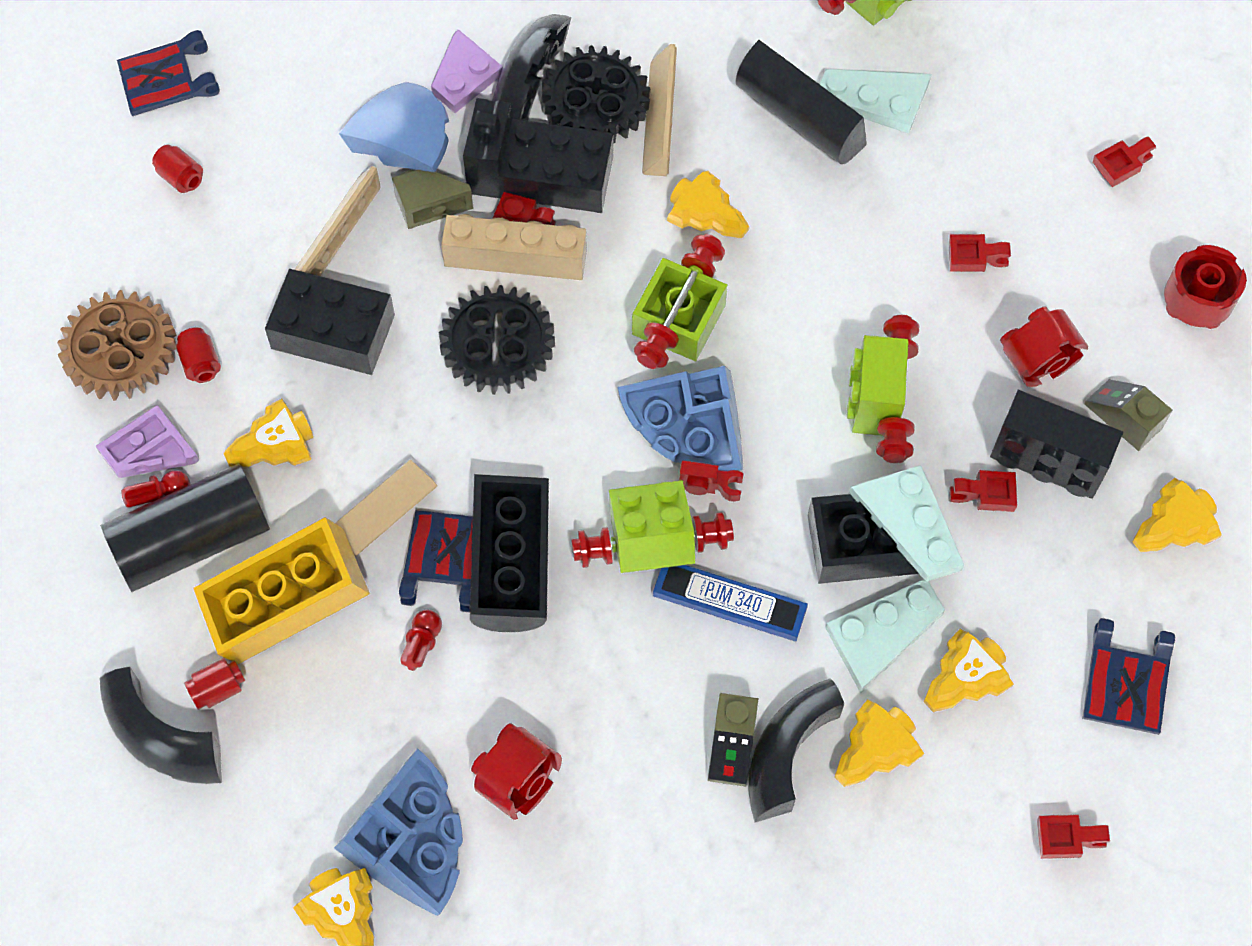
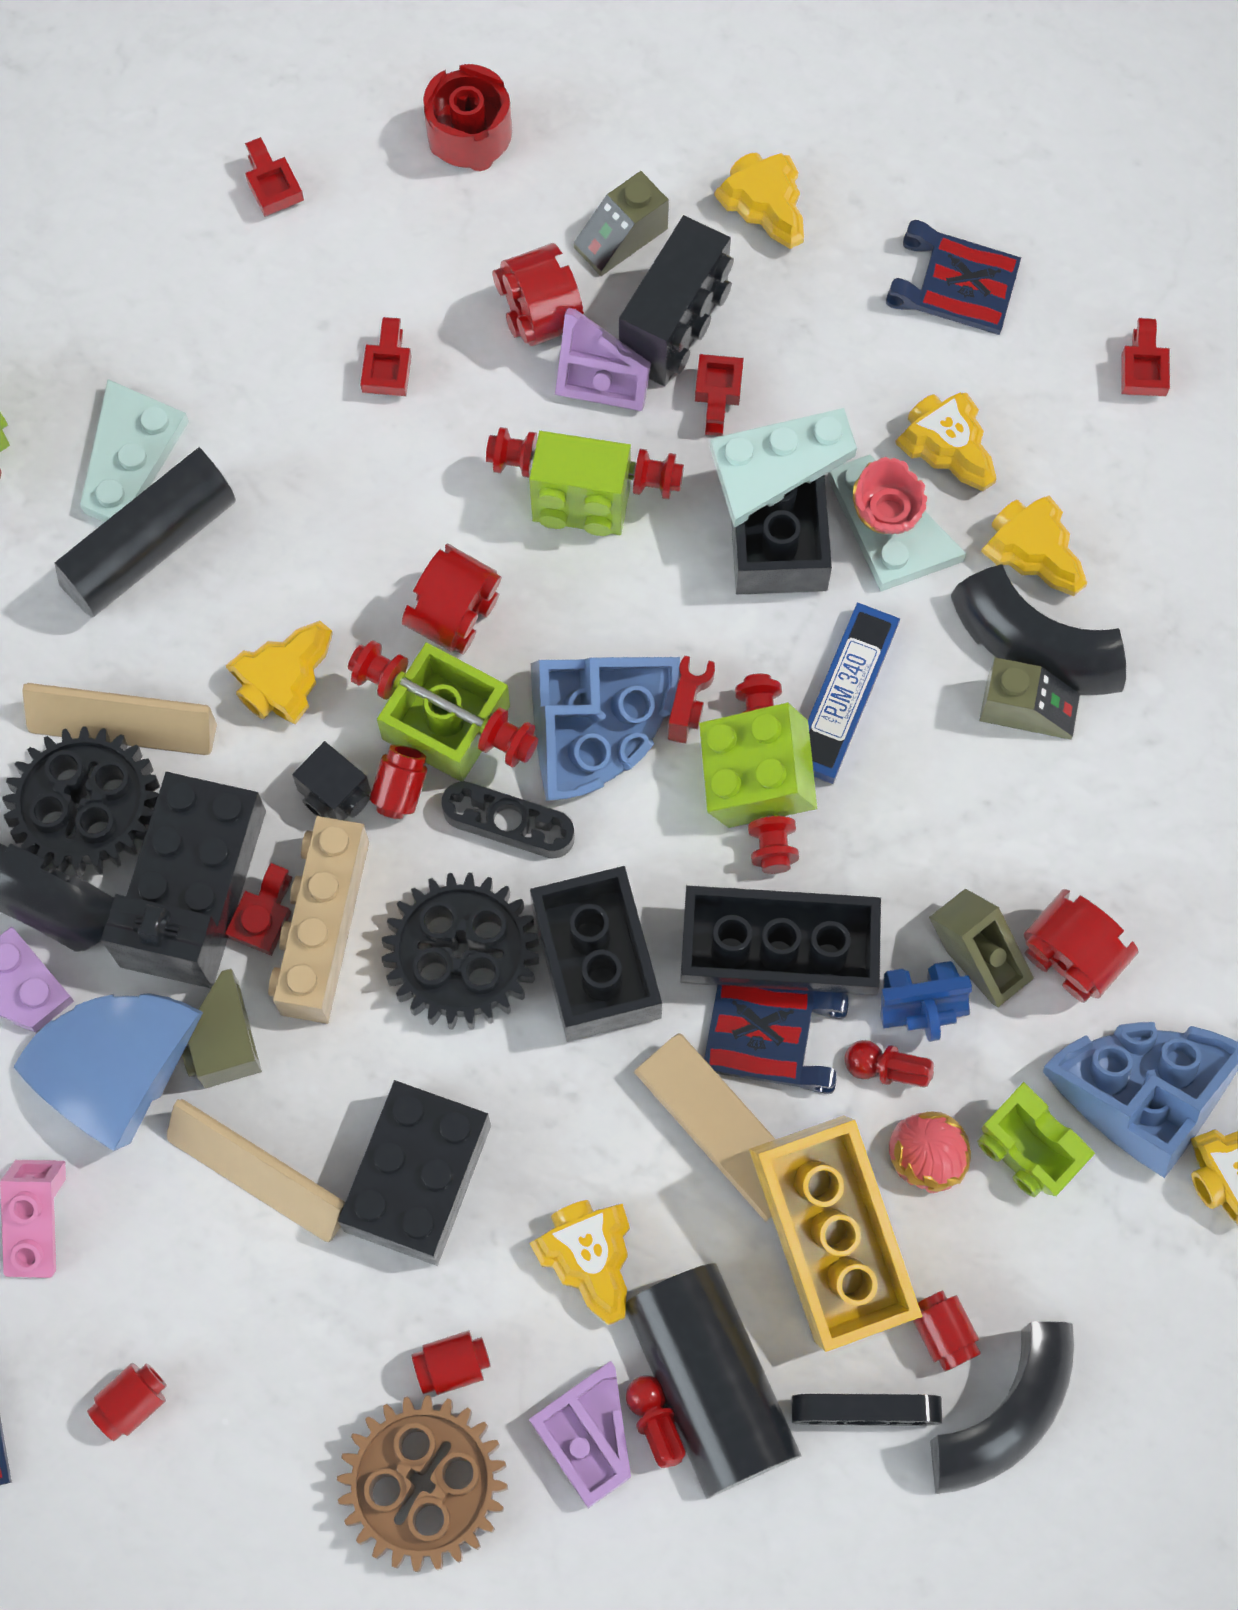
camera: 85 degrees left, 5 degrees up
none -> bright pink bracket [0,1160,66,1278]
none -> black brick [292,741,371,820]
none -> red brick [369,745,428,819]
none -> red brick [402,543,502,655]
none -> black beam [441,781,574,858]
none -> black brick [530,866,662,1042]
none -> lavender wing [555,308,651,411]
none -> black beam [791,1394,942,1426]
none -> coral hair [853,457,927,534]
none -> blue hips [880,961,972,1042]
none -> coral hair [889,1111,971,1193]
none -> olive slope [929,888,1034,1007]
none -> lime cylinder [977,1082,1095,1198]

